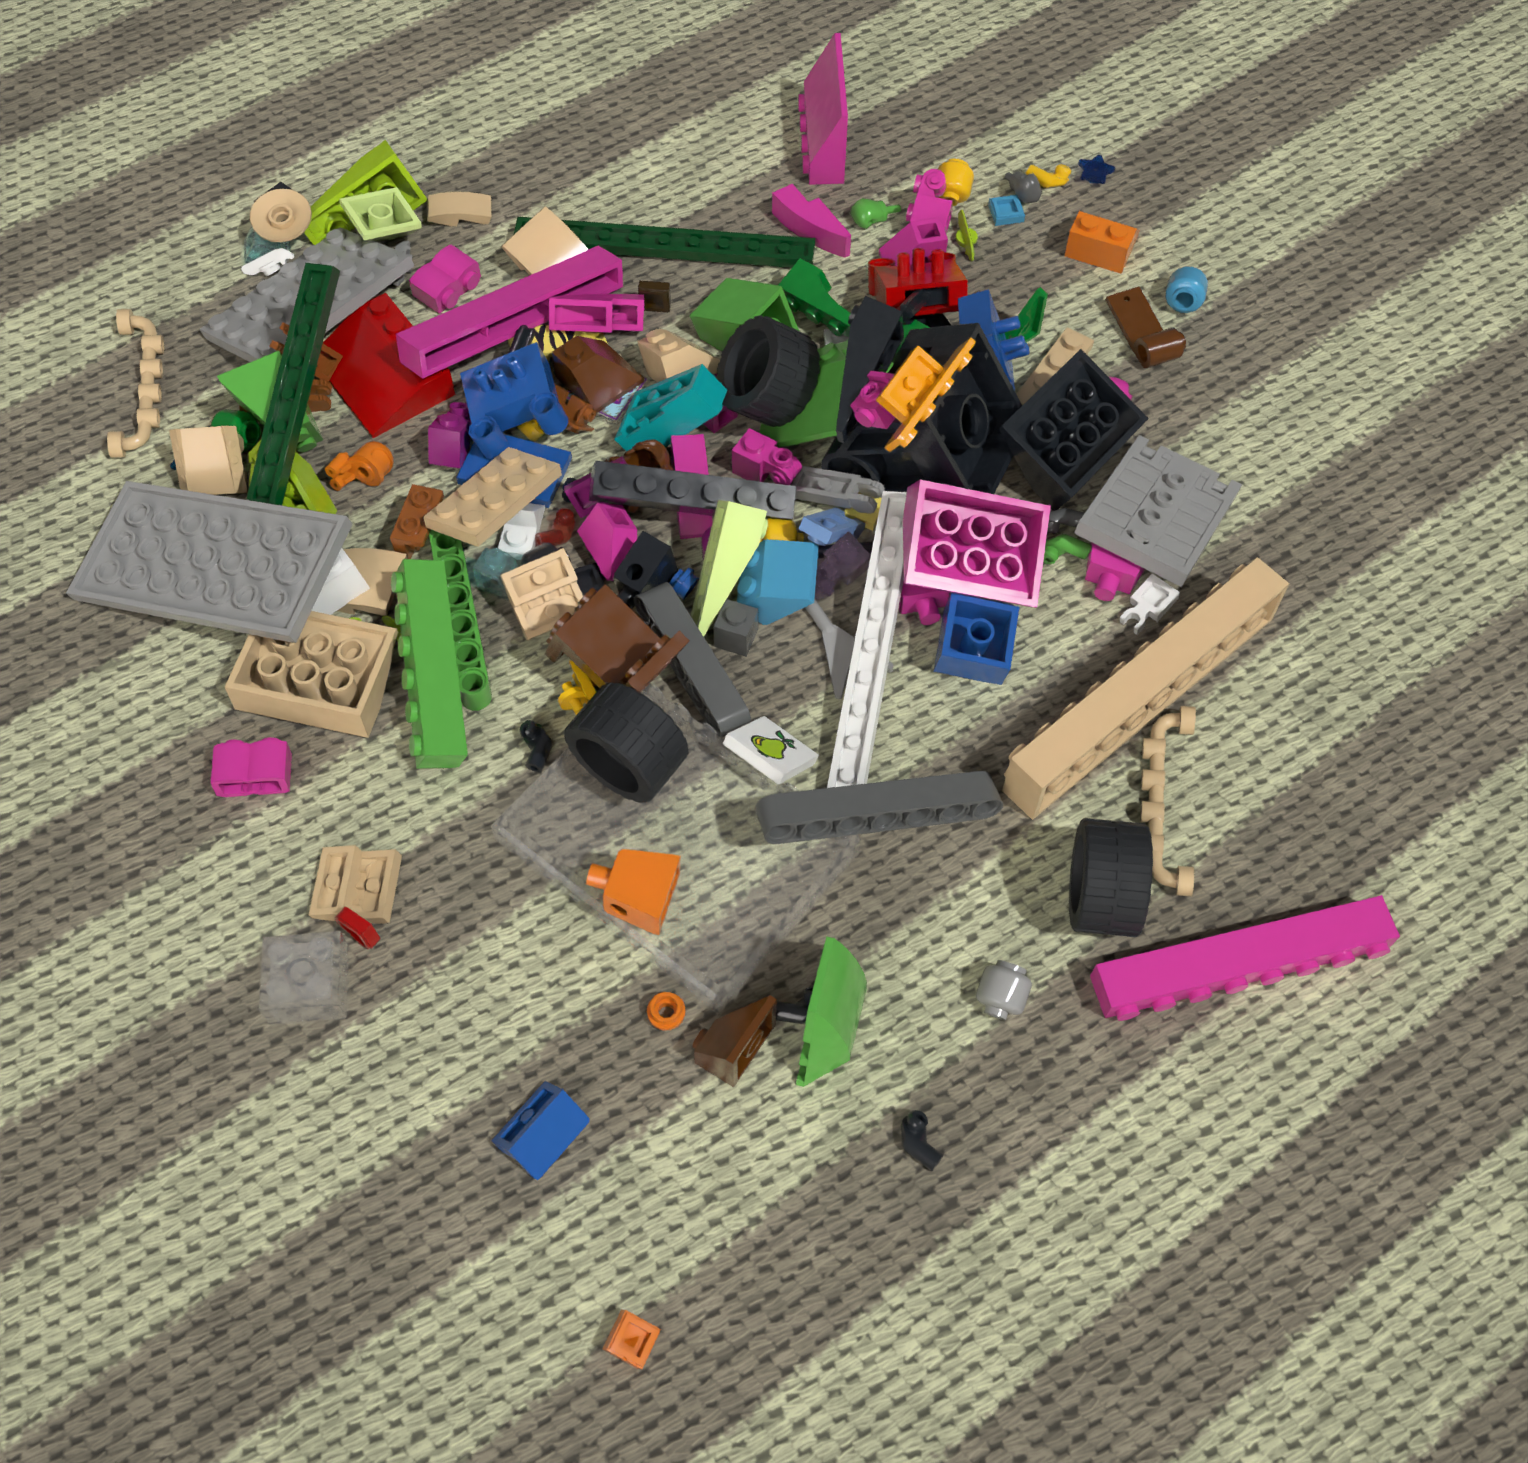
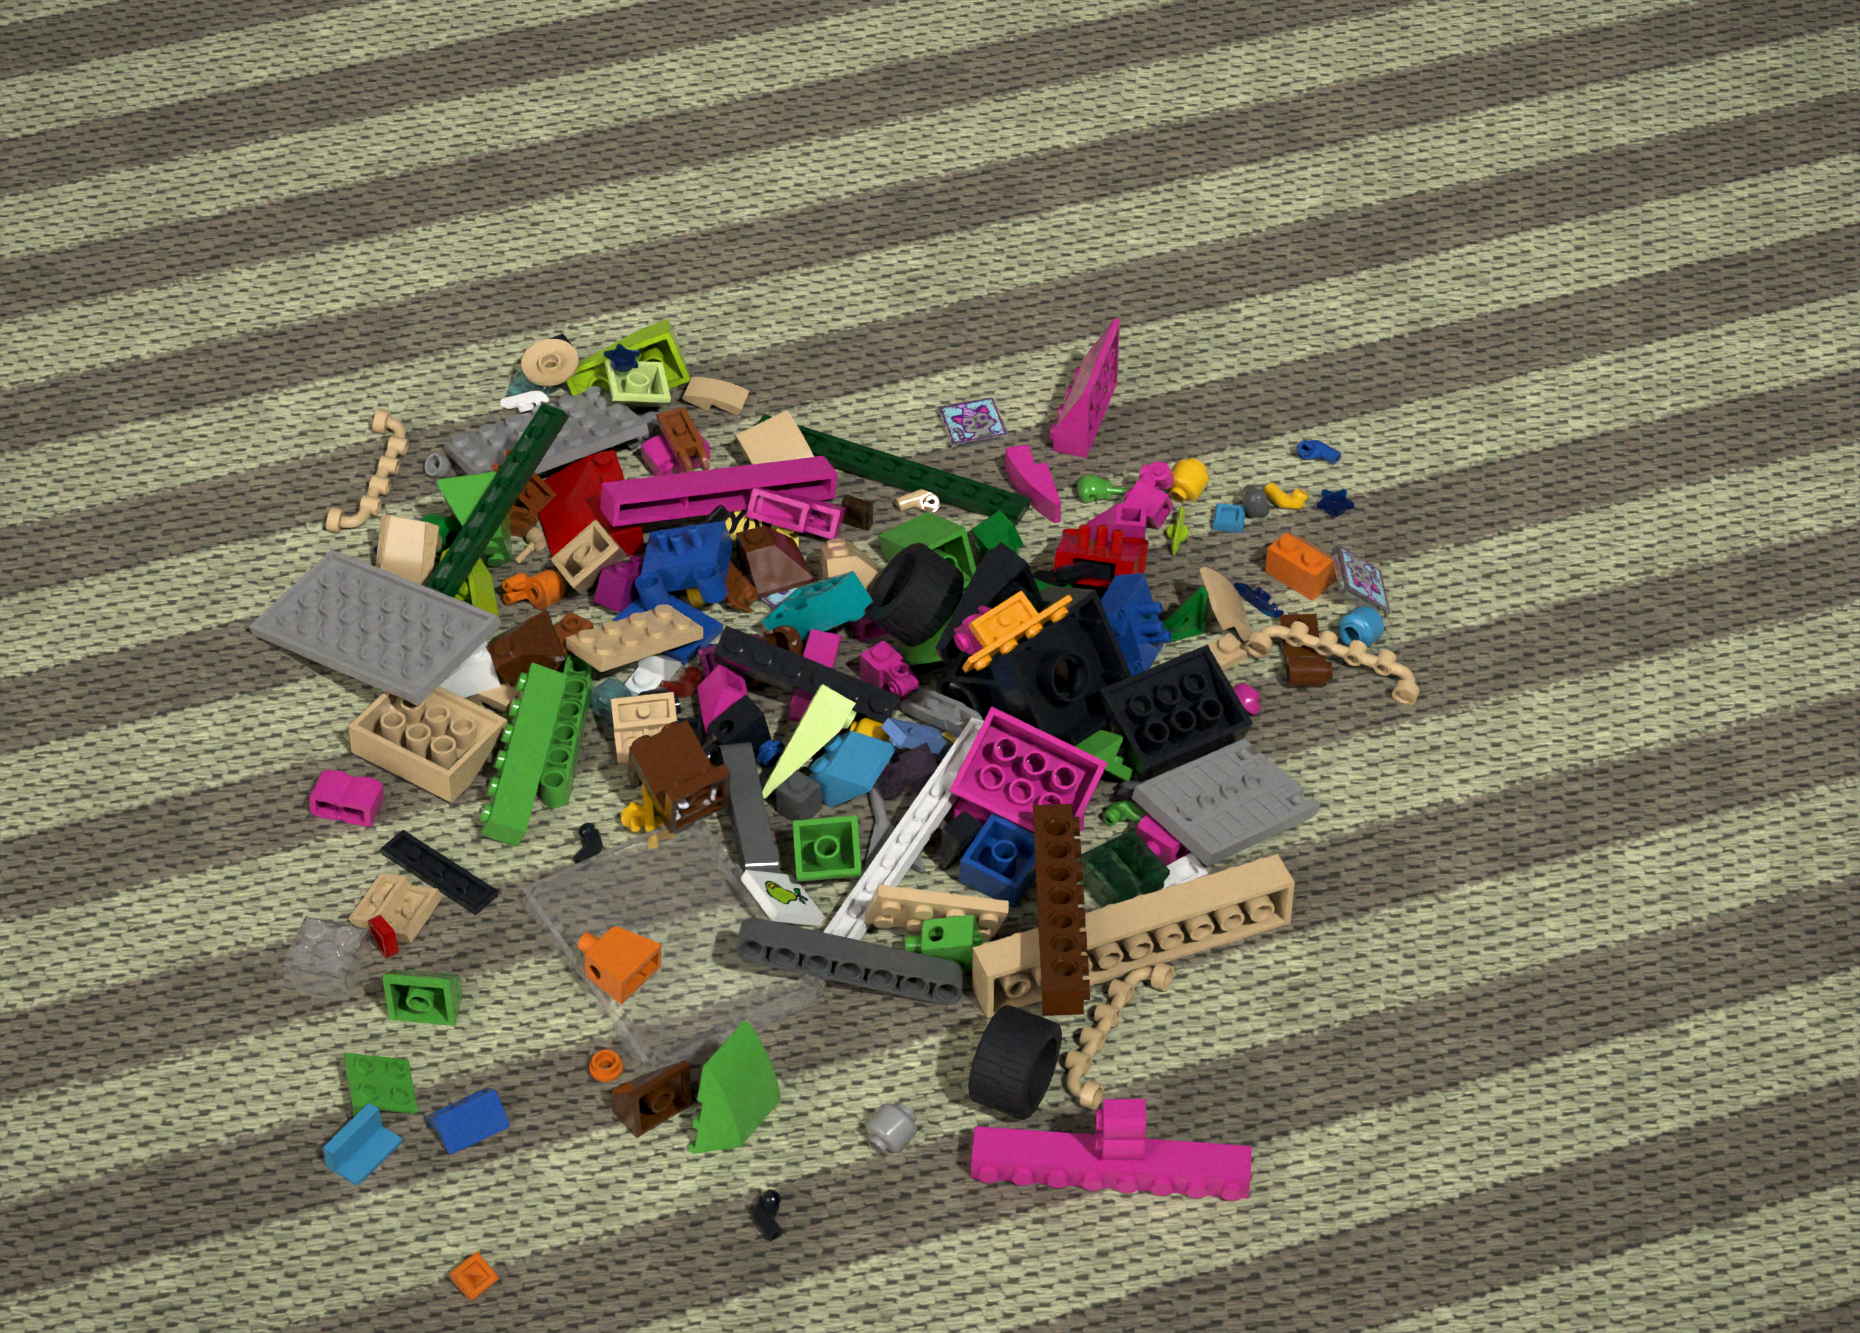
camera: 20 degrees right, 15 degrees down
black tyre [564,683,689,803] -> none
none -> dark azure panel [323,1103,402,1186]
none -> bright green hinge [344,1053,418,1117]
none -> black tile [381,830,498,915]
none -> bright green slope [383,969,463,1026]
none -> light grey hinge [425,453,451,478]
none -> reddish brown slope [487,610,566,687]
none -> tan hand [513,527,547,565]
none -> tan slope [551,520,627,594]
none -> clear blue plate [603,344,640,372]
none -> dark orange hinge [656,407,710,473]
none -> bright green slope [793,815,862,882]
none -> tan plate [865,884,1009,941]
none -> tan arm [895,489,940,512]
none -> bright green torso [905,915,985,971]
none -> tile [937,397,1009,452]
none -> black slope [939,811,982,871]
none -> reddish brown brick [1033,803,1090,1016]
none -> bright green slope [1074,730,1133,781]
none -> clear green slope [1079,829,1170,908]
none -> dark pink brick [1095,1099,1146,1160]
none -> tan slope [1200,567,1253,643]
none -> clear blue piece [1234,582,1284,618]
none -> tan bar [1245,621,1420,705]
none -> blue arm [1297,440,1341,465]
none -> tile [1331,544,1390,617]

